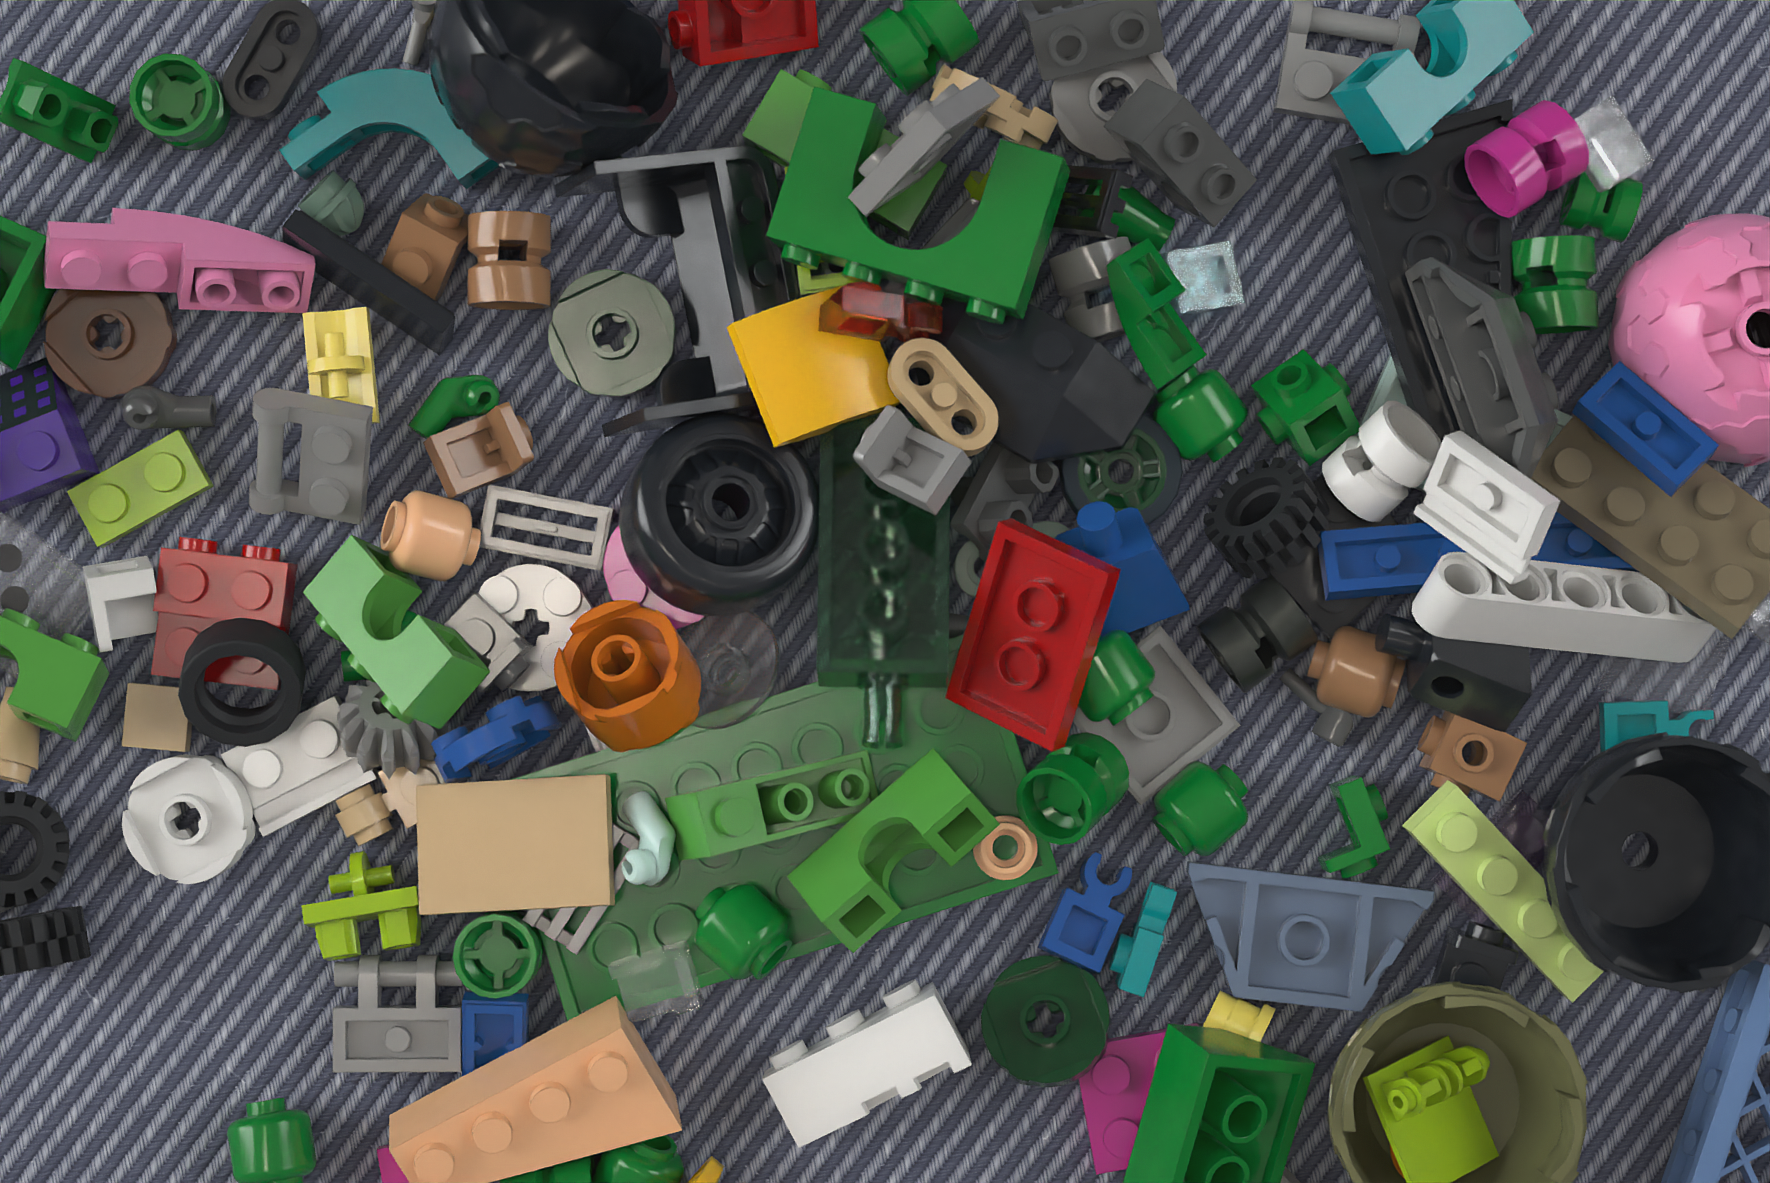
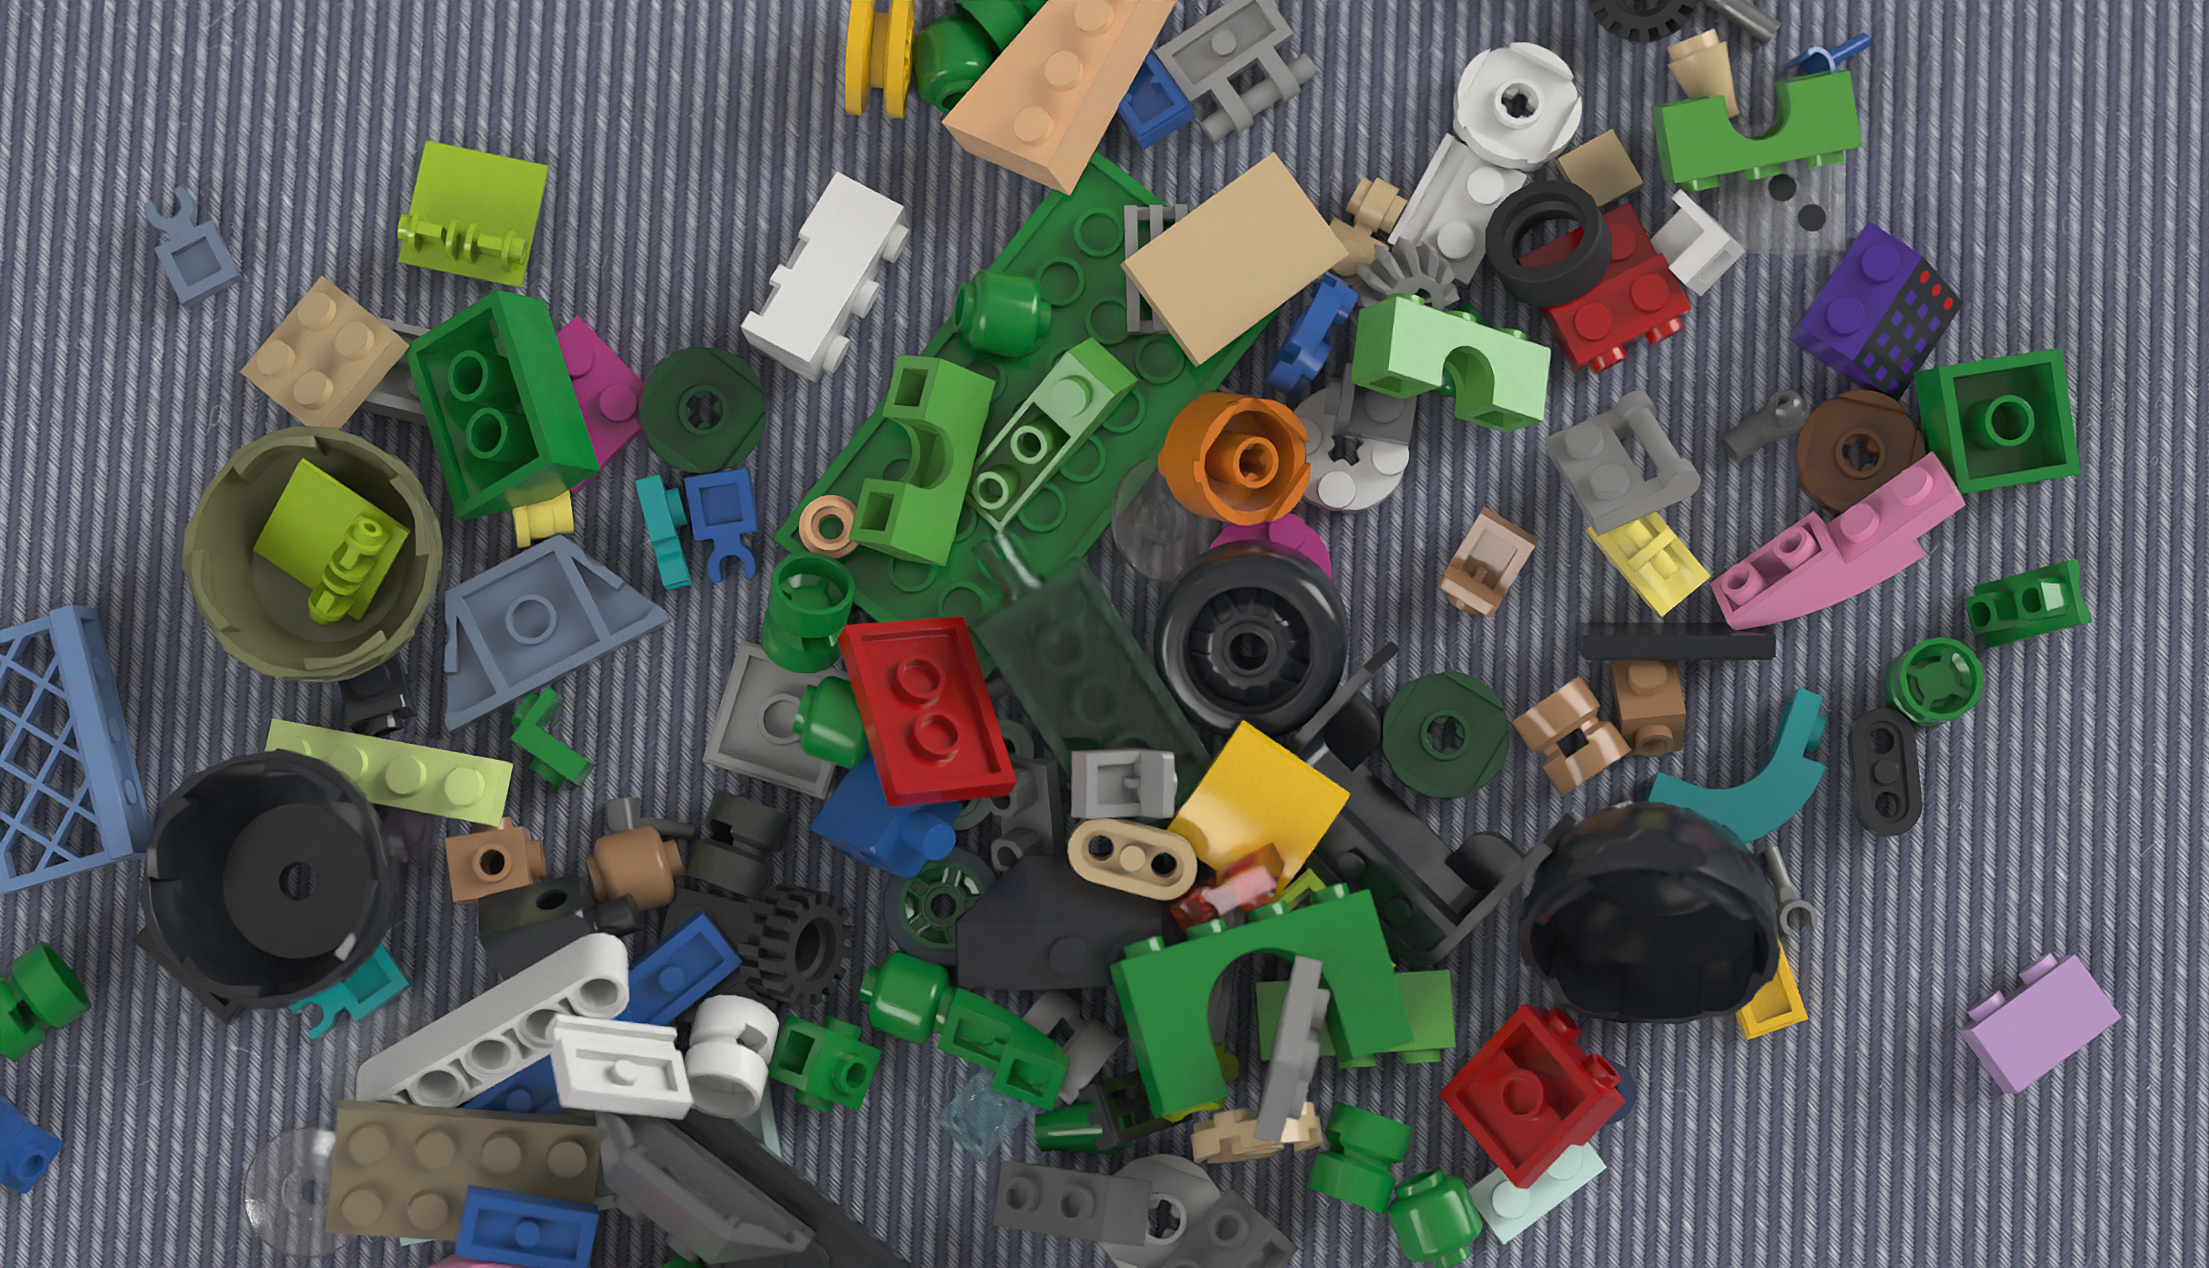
camera: 145 degrees right, 5 degrees down
lime plate [67,430,214,548] -> none
sand green plate [298,170,364,236] -> none
lime hips [301,851,421,961] -> none
light nougat head [380,490,481,581] -> none
green arm [408,375,500,439] -> none
green wheel [453,910,546,999] -> none
light grey tile [479,484,615,571] -> none
clear panel [608,939,704,1022] -> none
light aqua arm [622,791,676,886] -> none
green head [1152,761,1248,856] -> none

